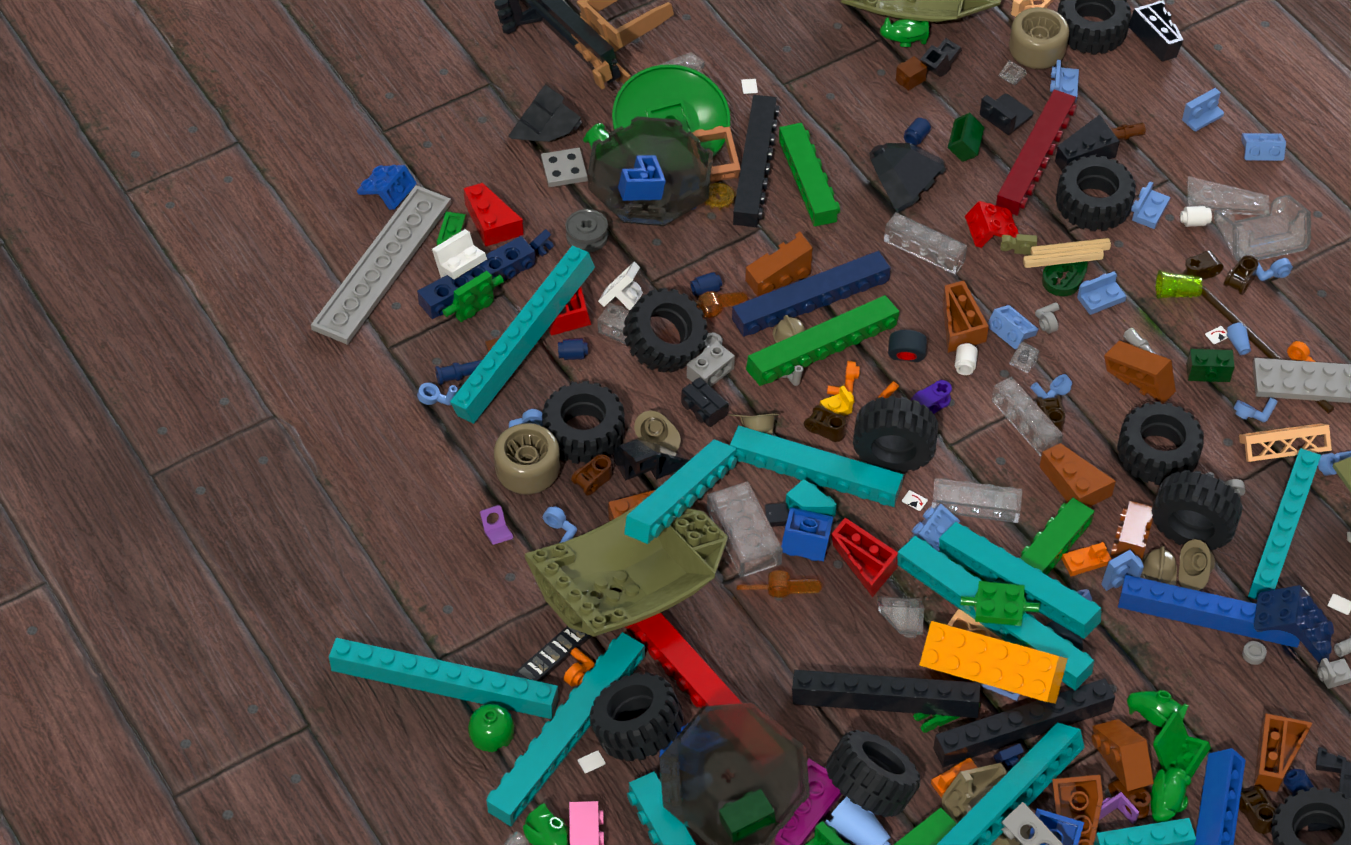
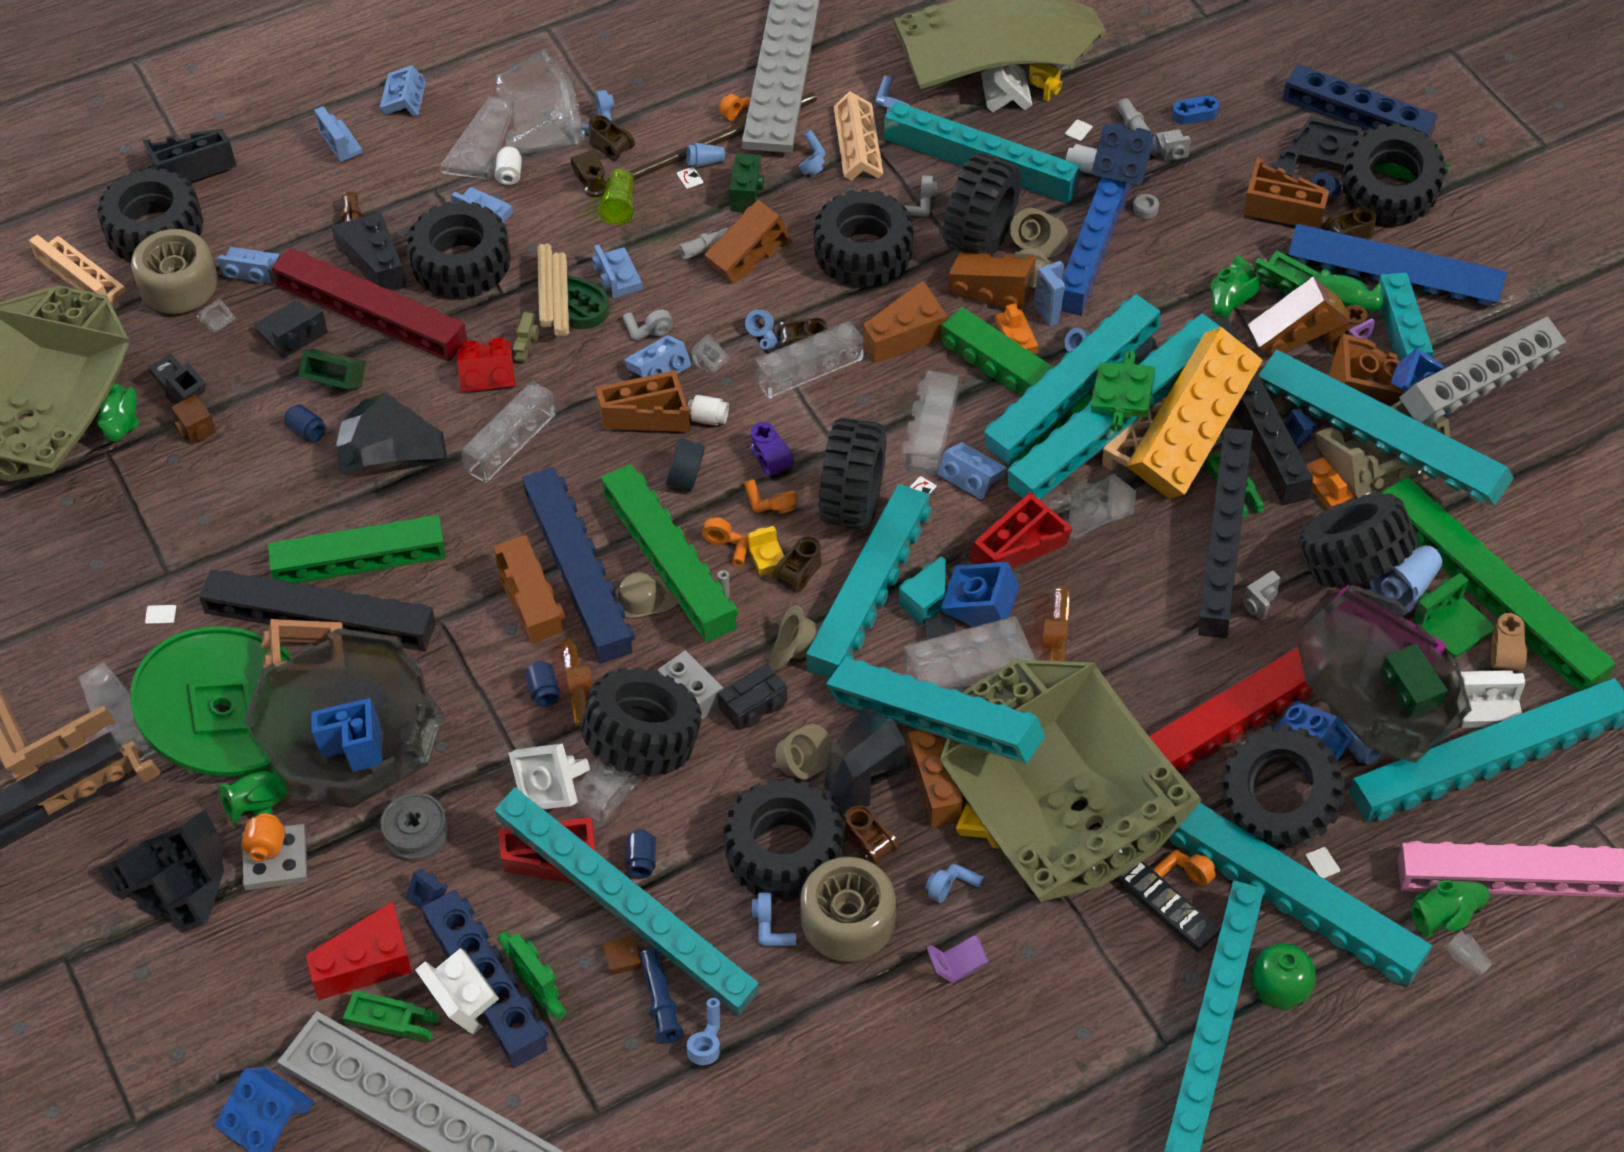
camera: 85 degrees left, 0 degrees up
none -> orange head [241,813,286,862]
none -> light grey bracket [1243,570,1280,622]

